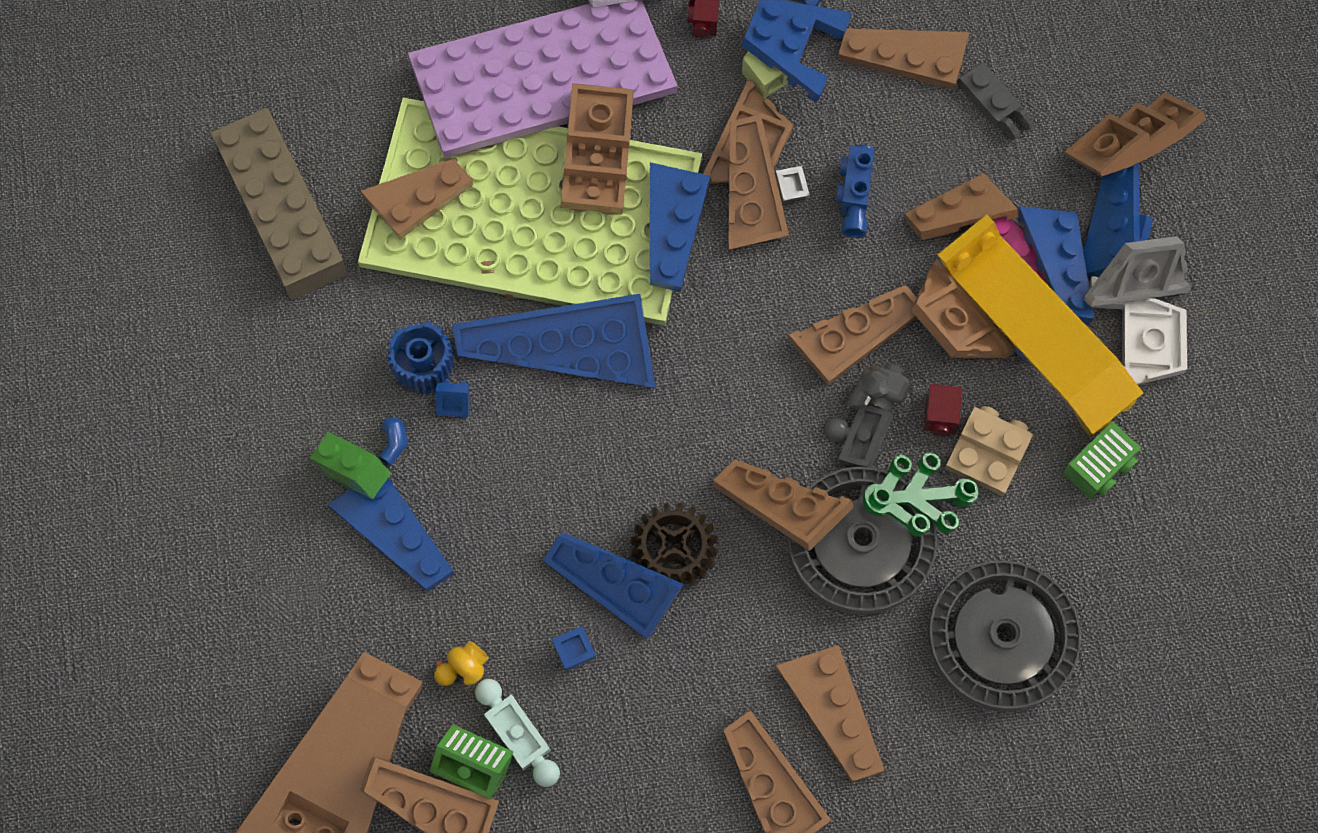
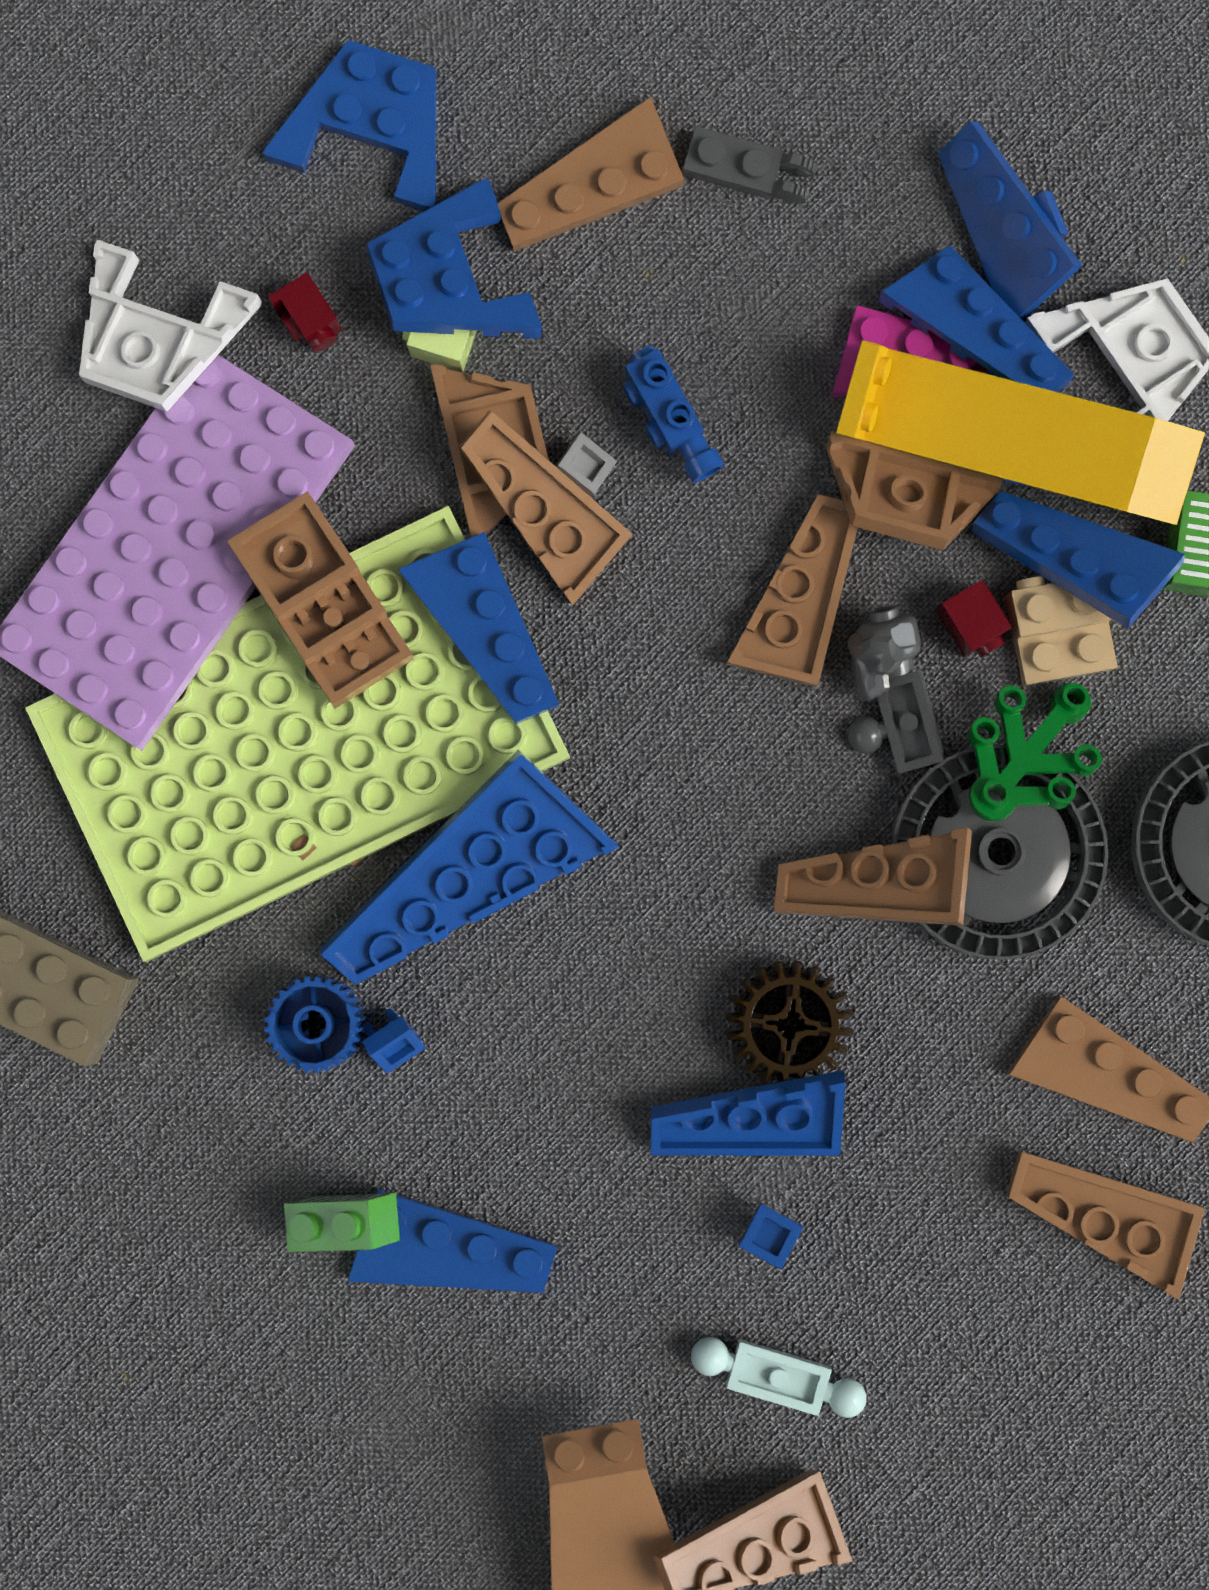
camera: 35 degrees left, 15 degrees up
medium nougat wing [361,158,474,239] -> none
blue arm [378,417,408,466] -> none
bright green brick [429,725,514,799] -> none
yellow animal [434,641,489,686] -> none
medium nougat wing [905,173,1018,240] -> none
medium nougat slope [1064,92,1207,176] -> none
light grey wing [1084,236,1190,307] -> none
none -> blue wing [972,491,1185,629]

